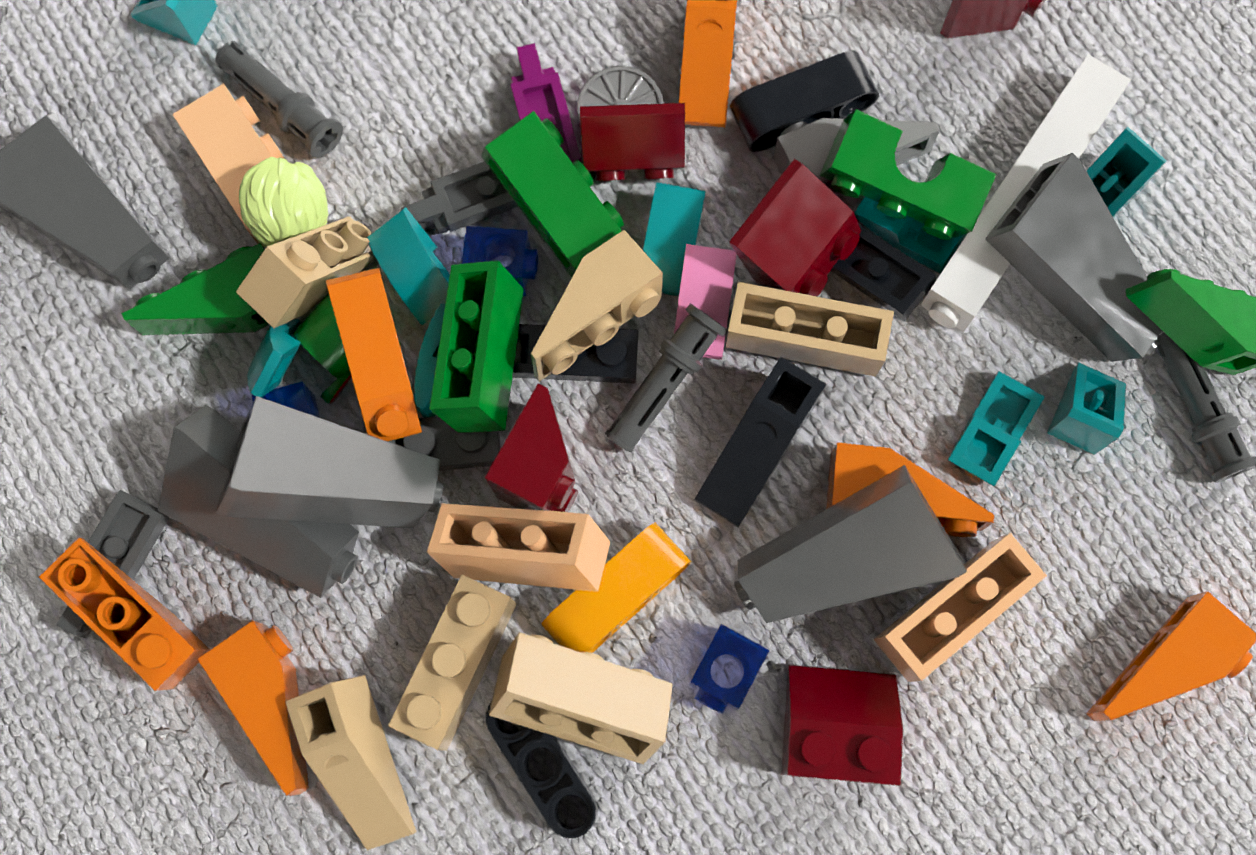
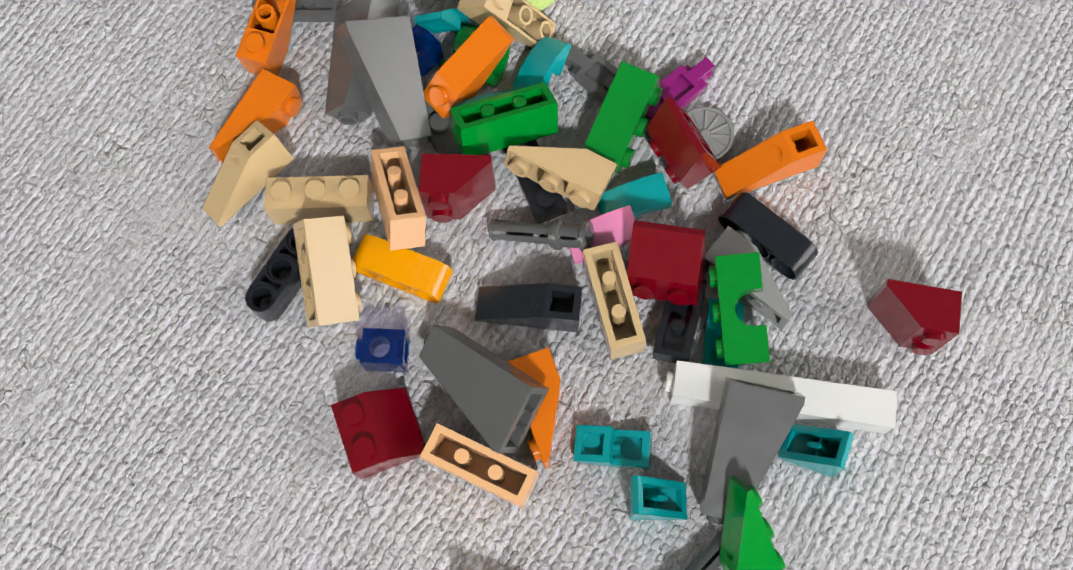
camera: 65 degrees right, 5 degrees down
clear blue brick [461,226,538,296] -> none

